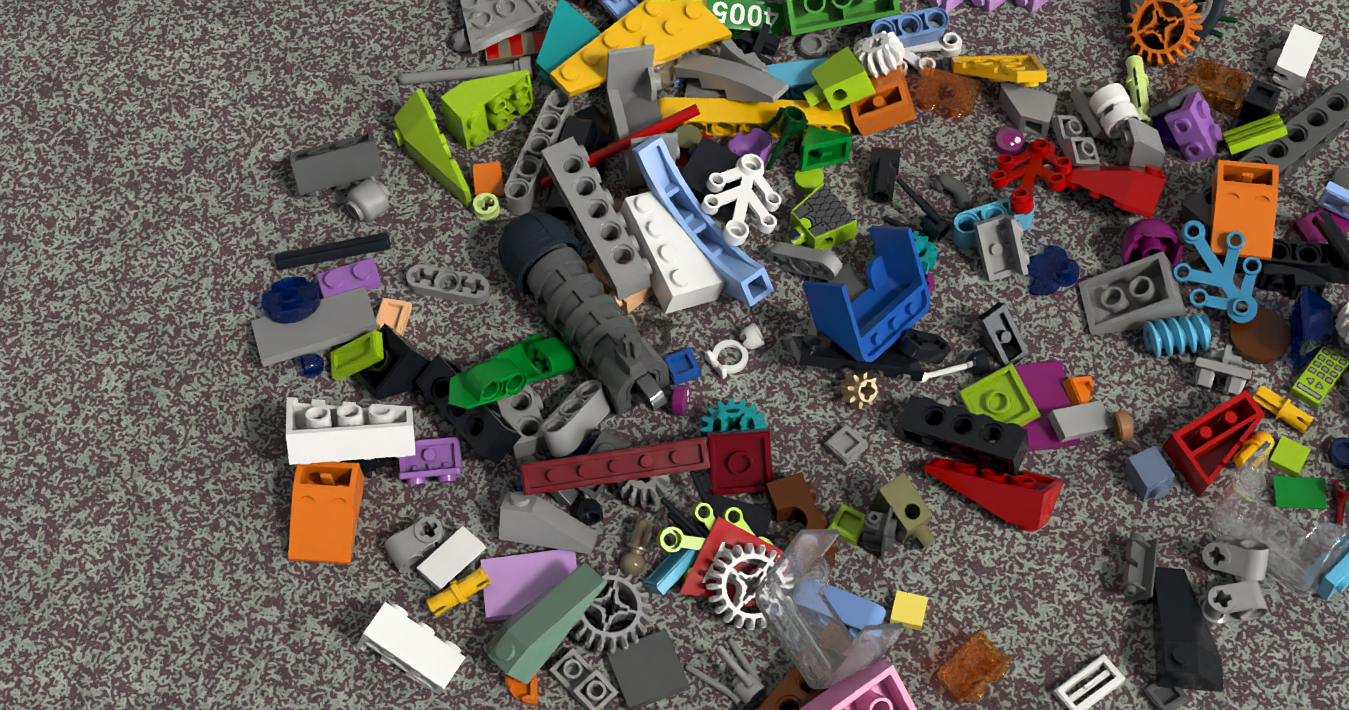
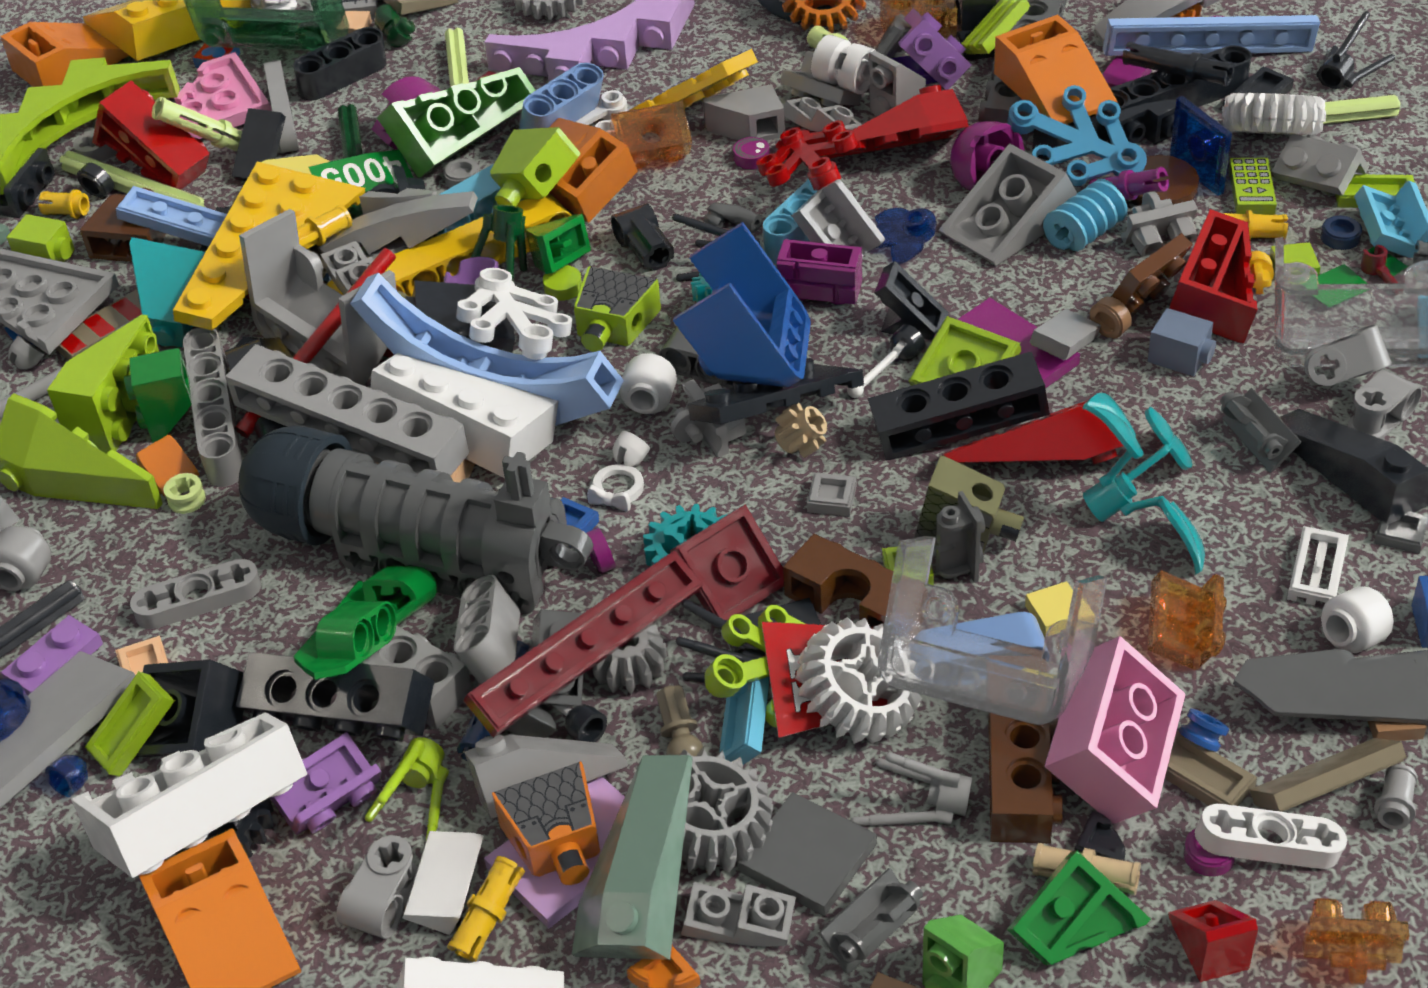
camera: 35 degrees left, 15 degrees down
light grey beam [767,242,842,280] -> none
white gear [855,31,905,78] -> none
black beam [897,329,951,364] -> none
orange tile [1063,376,1094,406] -> none
none -> green slope [124,348,192,443]
none -> yellow axle [297,205,352,249]
none -> light grey slope [320,241,373,295]
none -> lime plant [364,737,449,839]
none -> torso [492,761,600,885]
none -> white head [619,353,677,414]
none -> magenta brick [776,239,862,305]
none -> teal plant [1083,393,1205,575]
none -> magenta pin [1089,167,1169,201]
none -> reddish brown plate [1111,233,1193,317]

